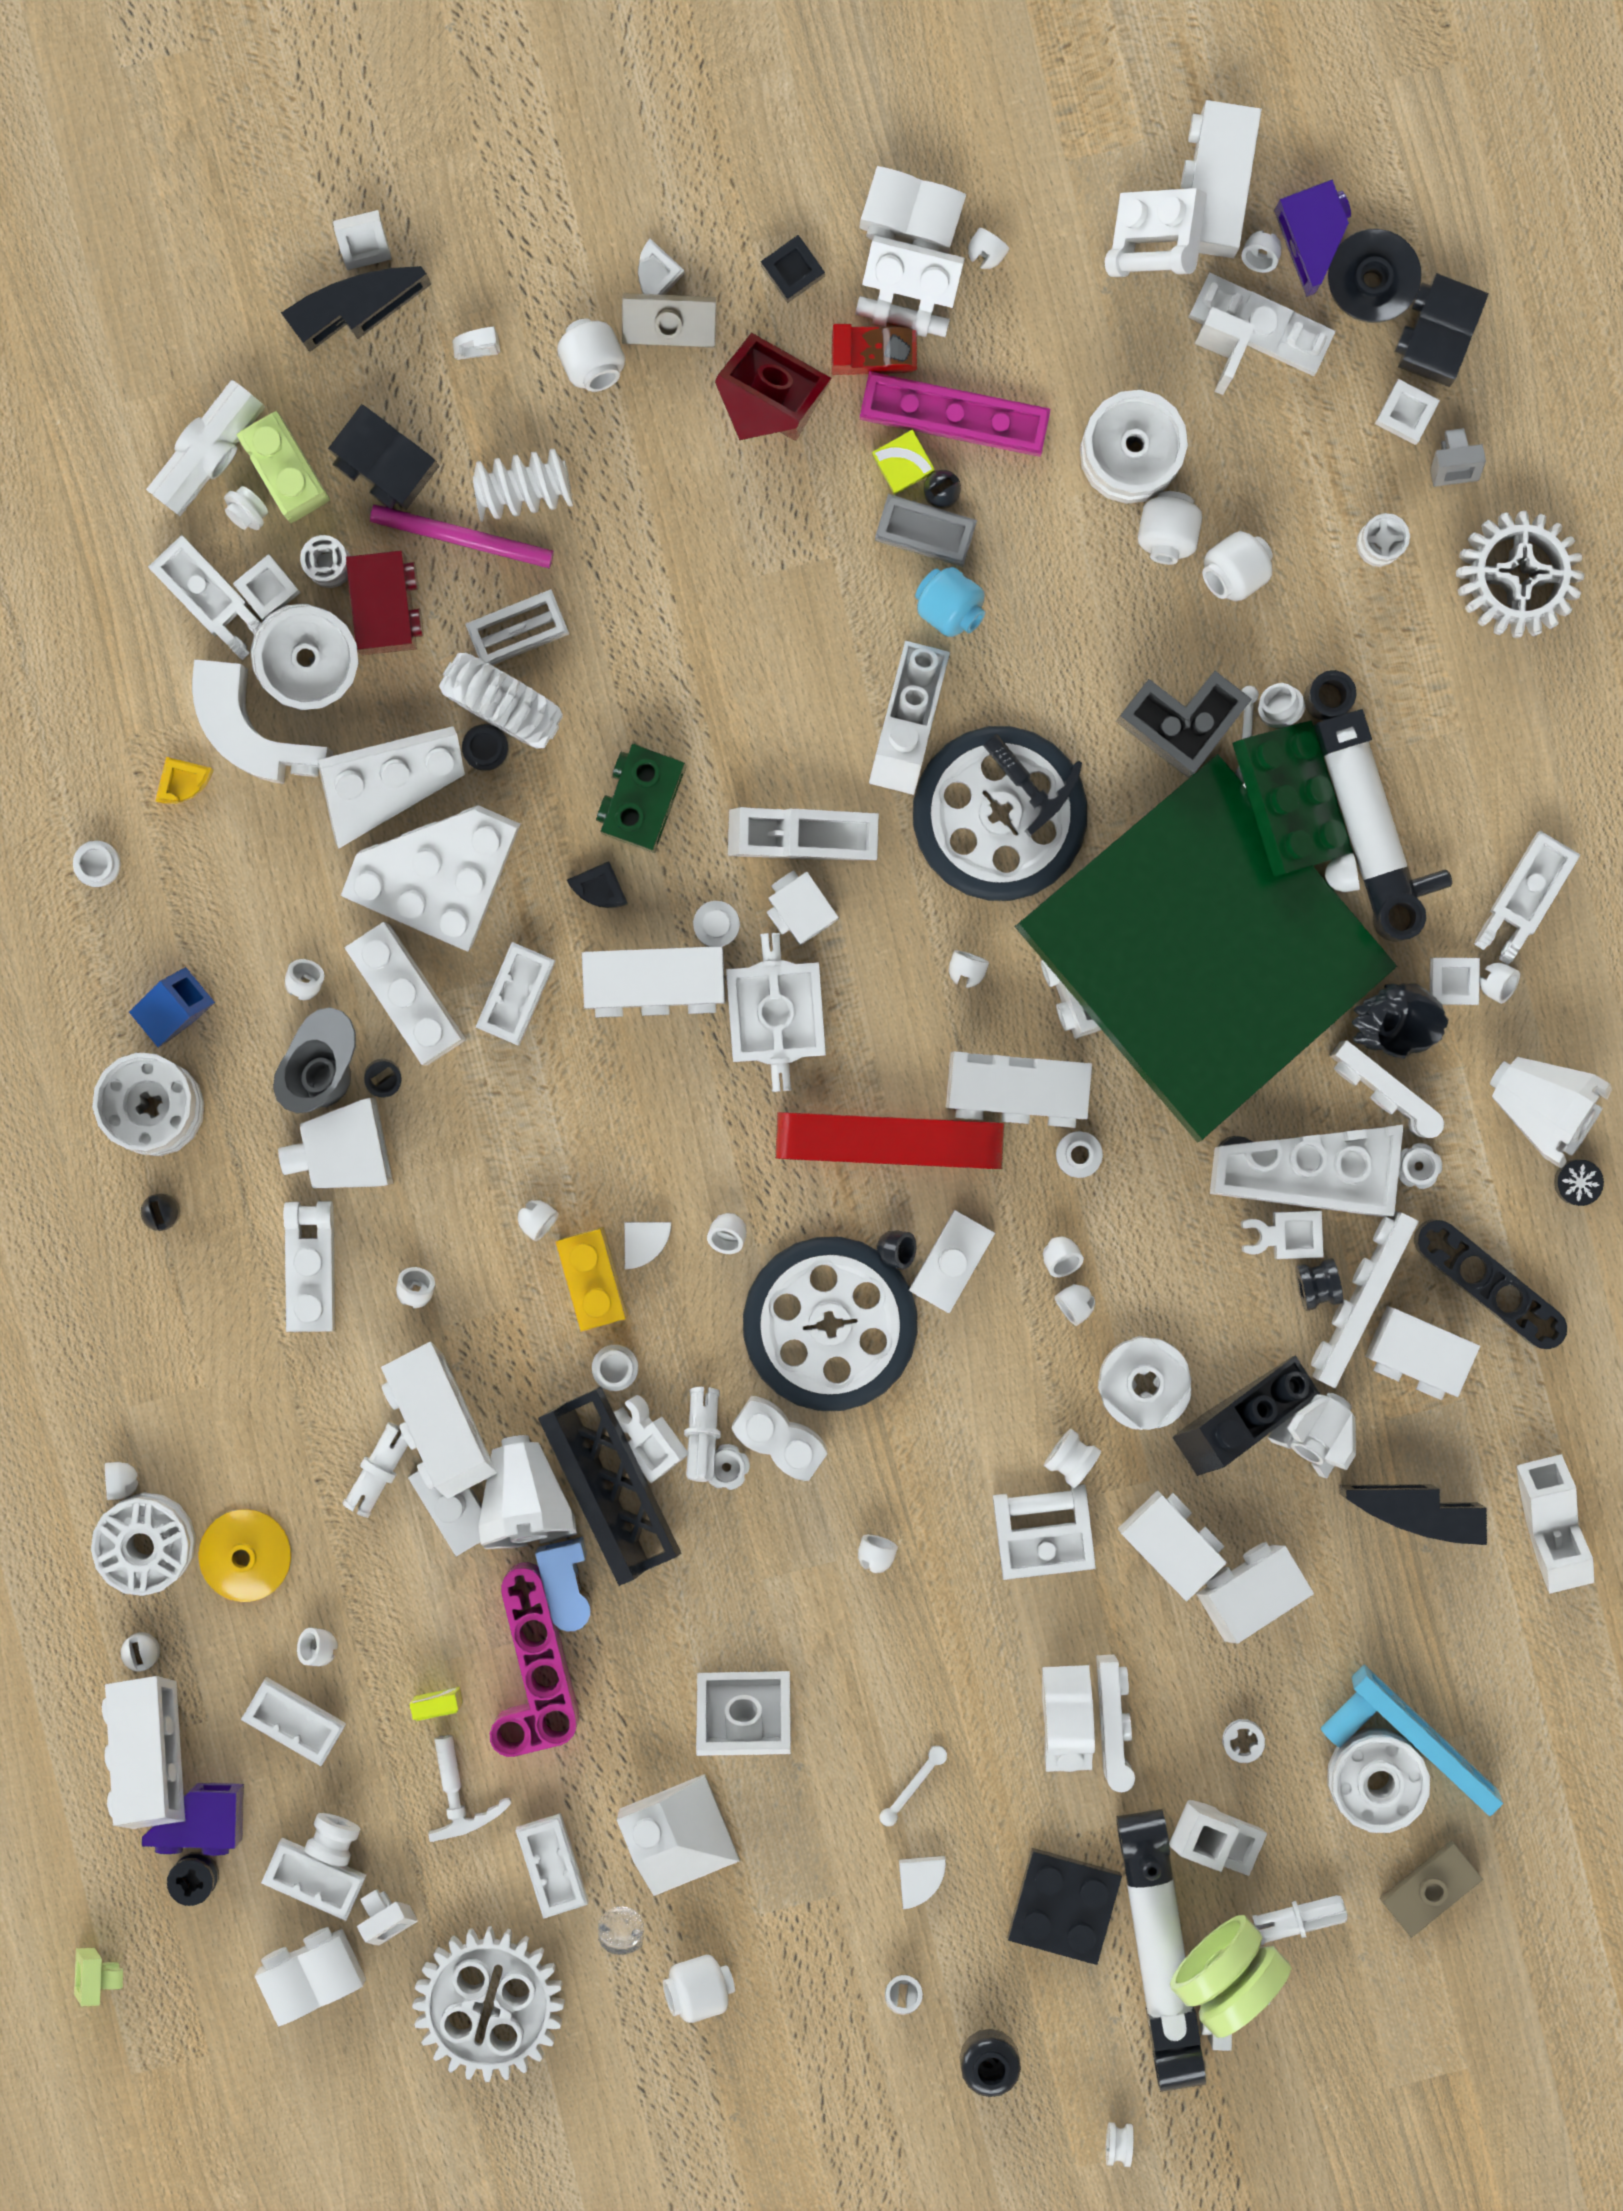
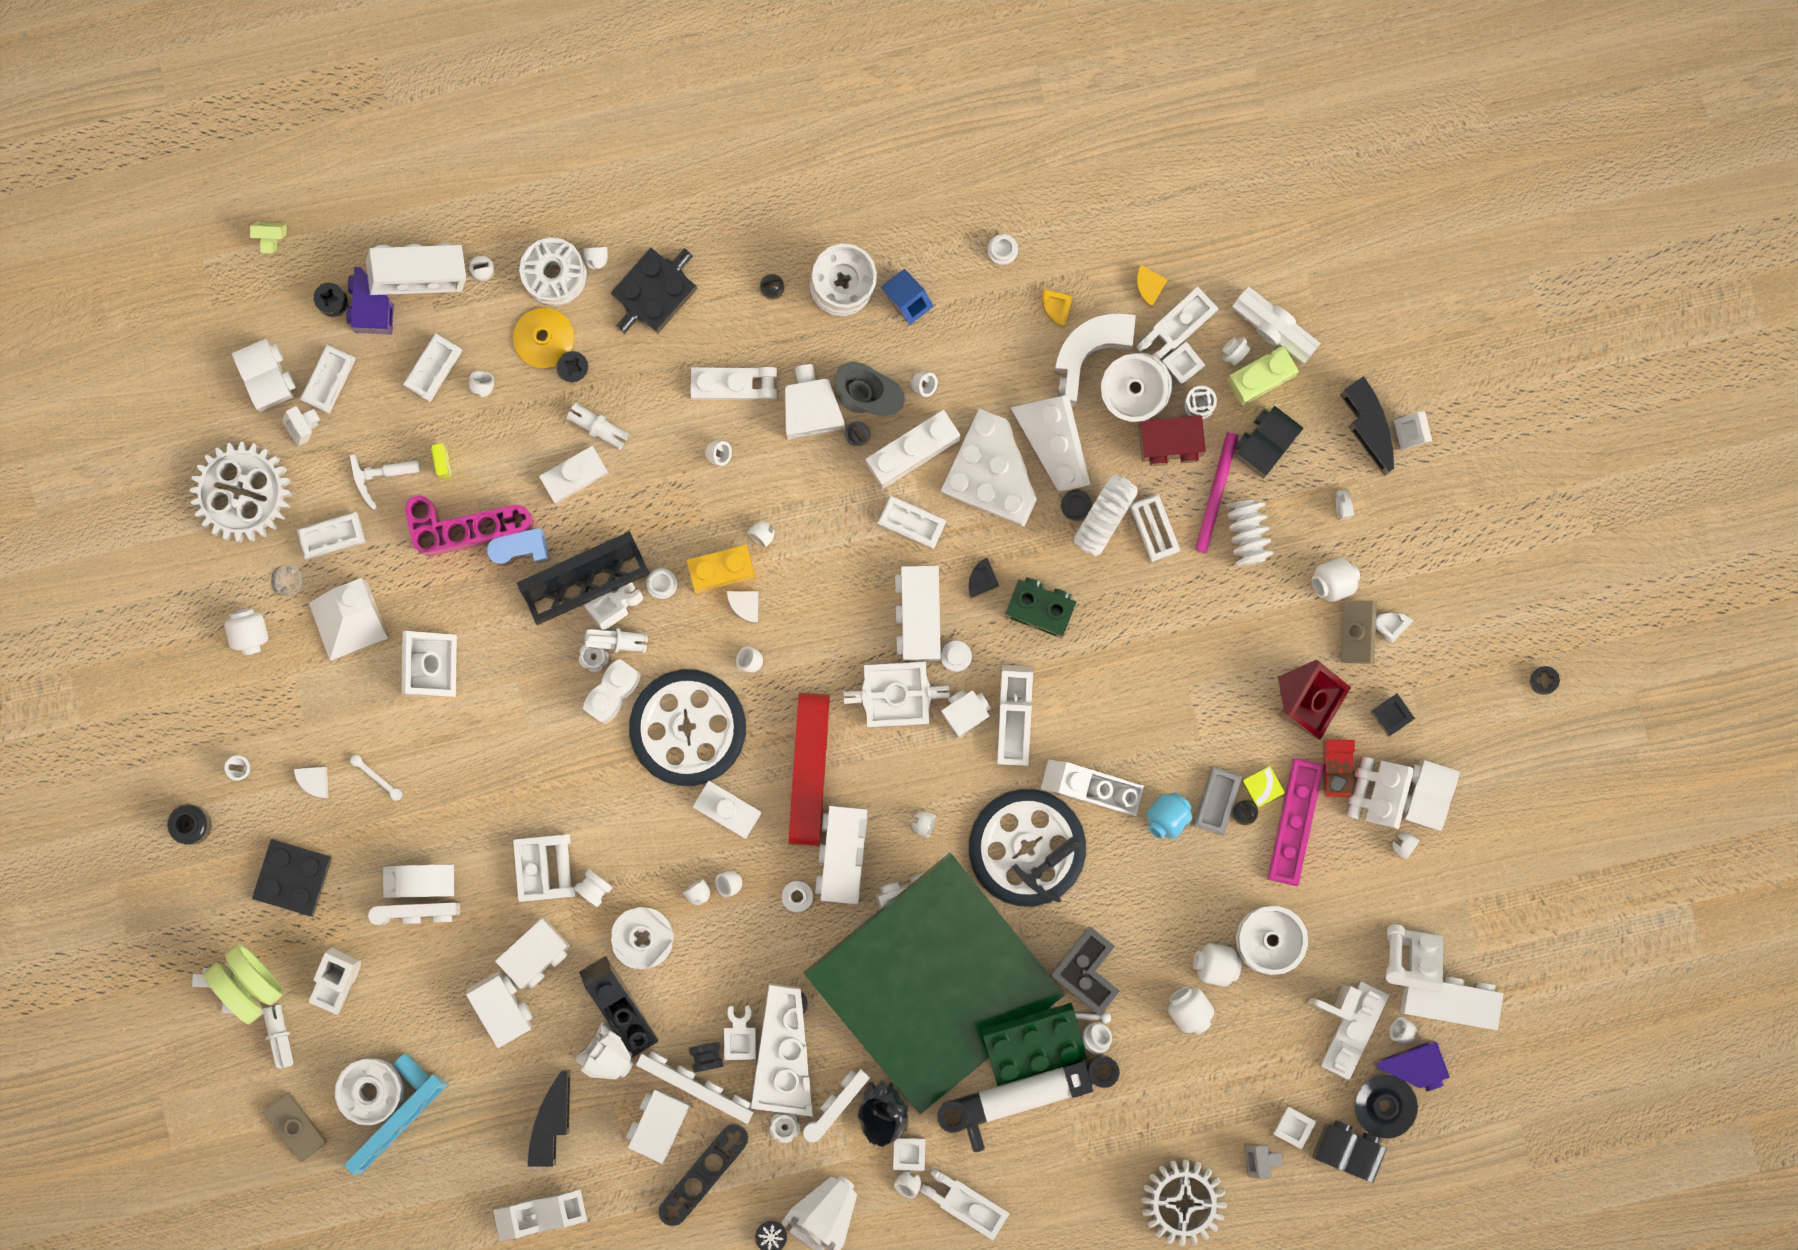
camera: 90 degrees right, 5 degrees down
white wheel [304,1813,361,1866] -> none
white brick [381,1341,497,1499] -> none
white cone [478,1435,577,1549] -> none
white hinge [858,1534,898,1573] -> none
black hinge [876,1230,917,1269] -> none
white bush [1106,2122,1133,2167] -> none
piece [1116,1809,1206,2092] -> none
white bush [1222,1719,1265,1763] -> none
white hinge [1325,853,1360,892] -> none
white wheel [1356,513,1410,567] -> none
none -> black wheel [556,351,588,383]
none -> black plate [611,248,698,334]
none -> yellow tile [1137,265,1168,308]
none -> black bush [1530,666,1560,695]

